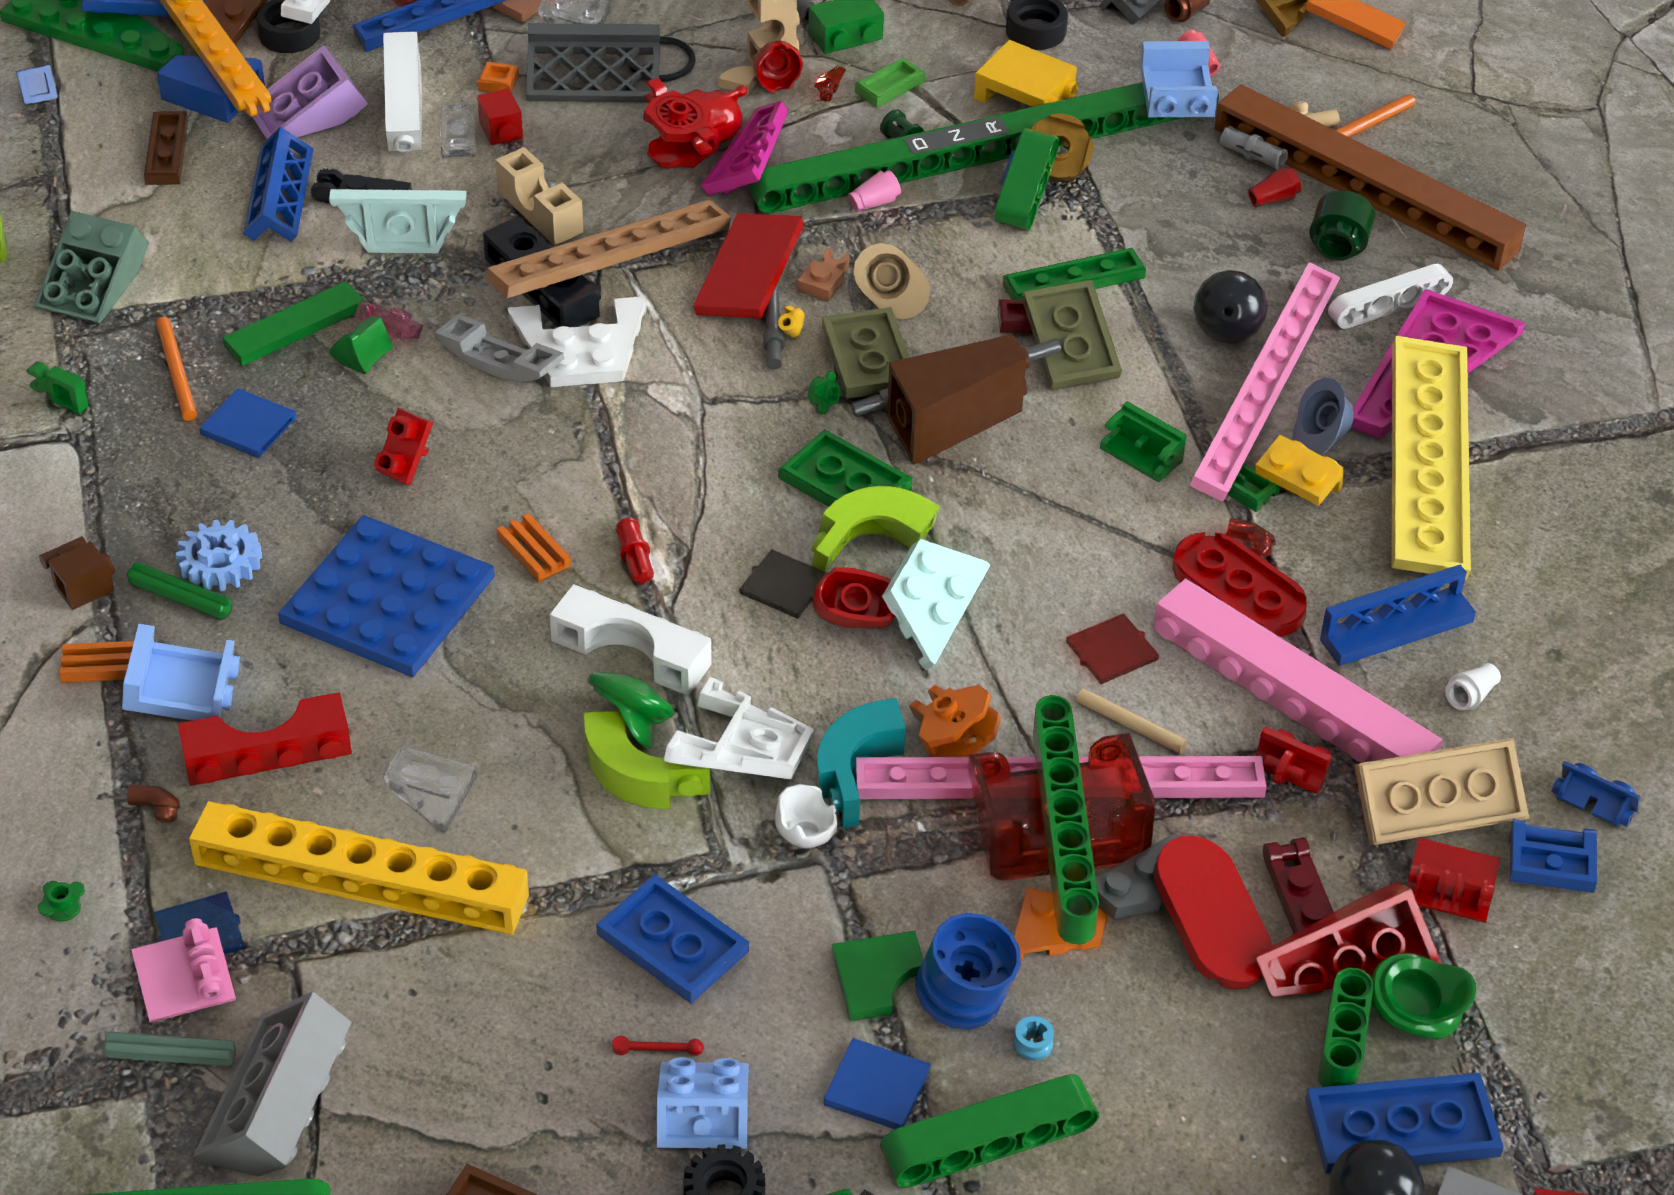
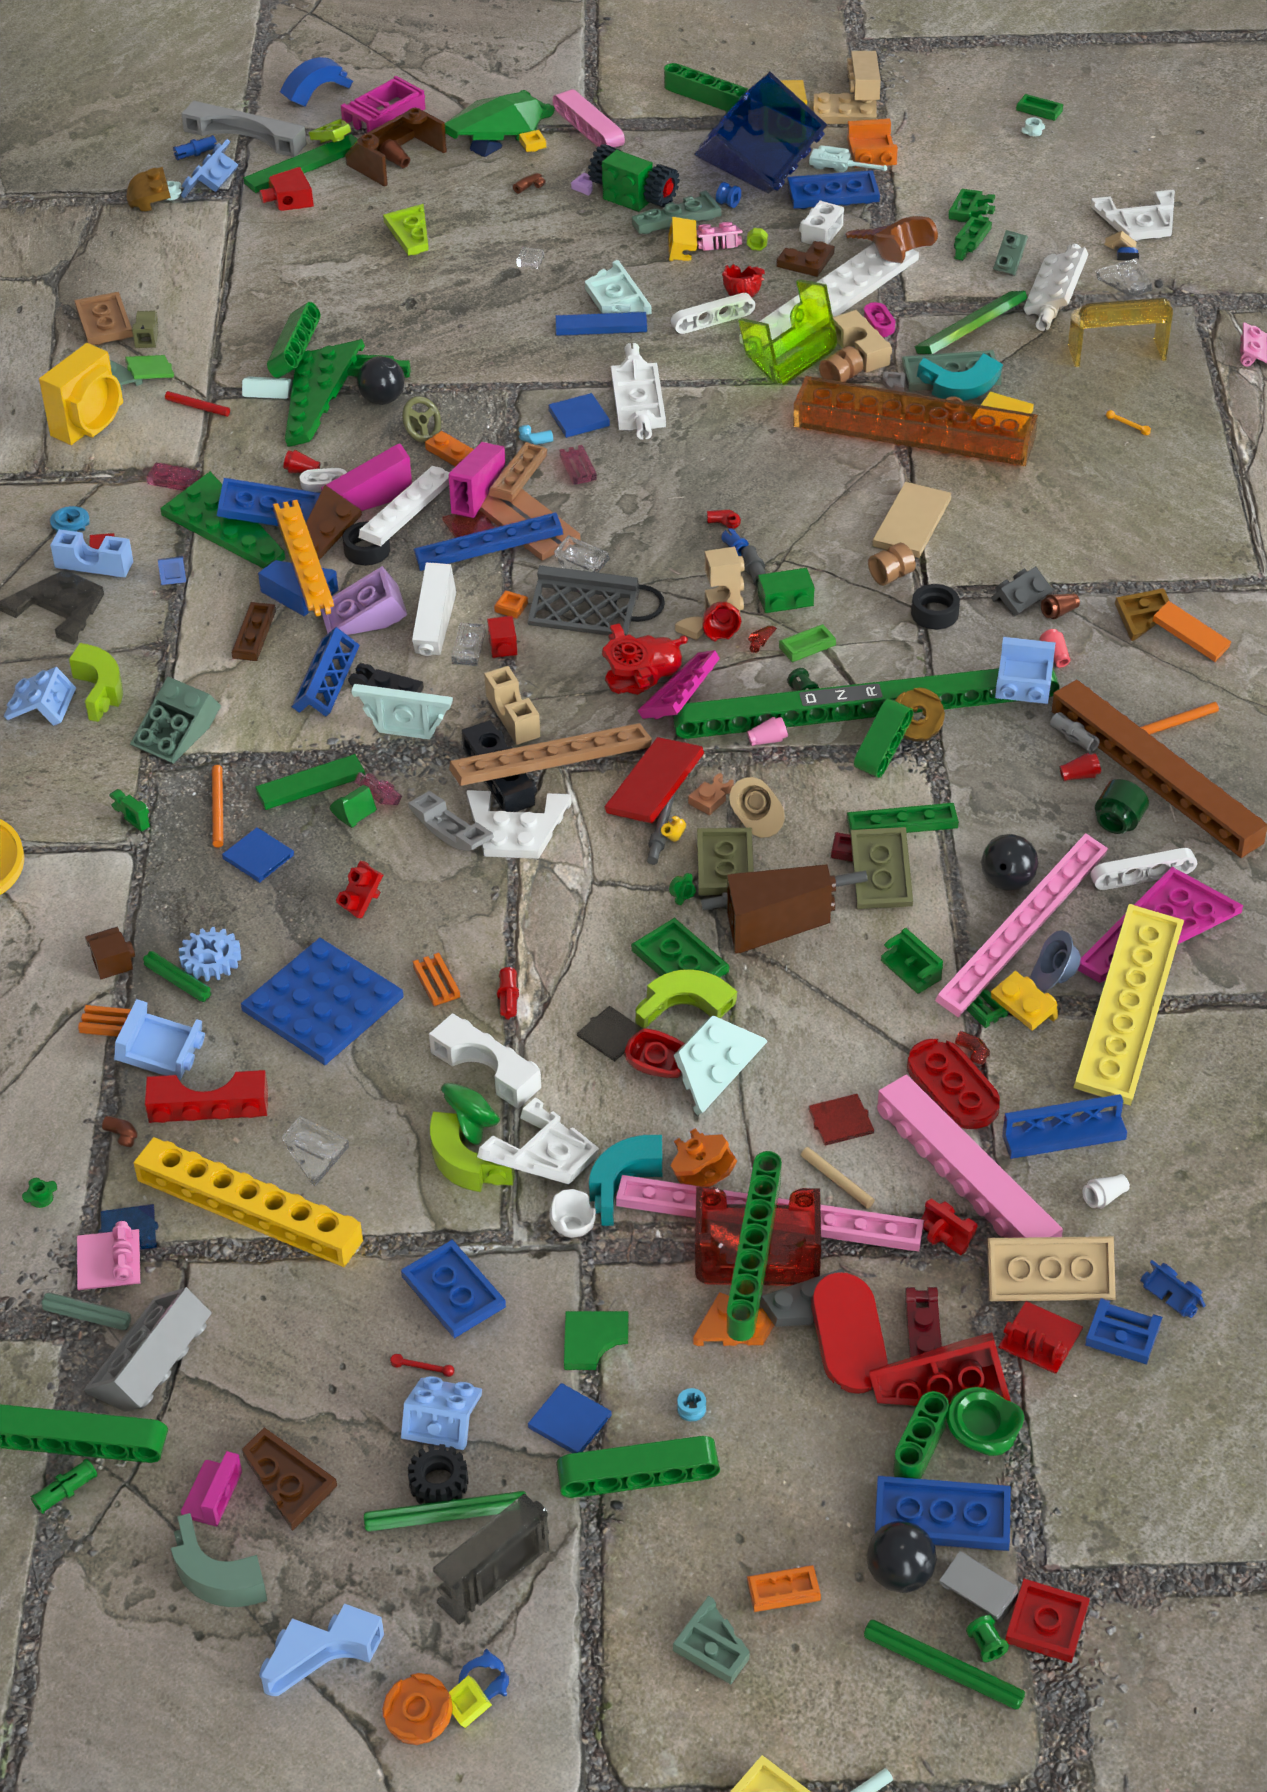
camera: 15 degrees right, 0 degrees up
blue wheel [915,913,1021,1030] -> none
yellow panel [974,40,1078,107] -> none
tan arm [1290,101,1340,127] -> none

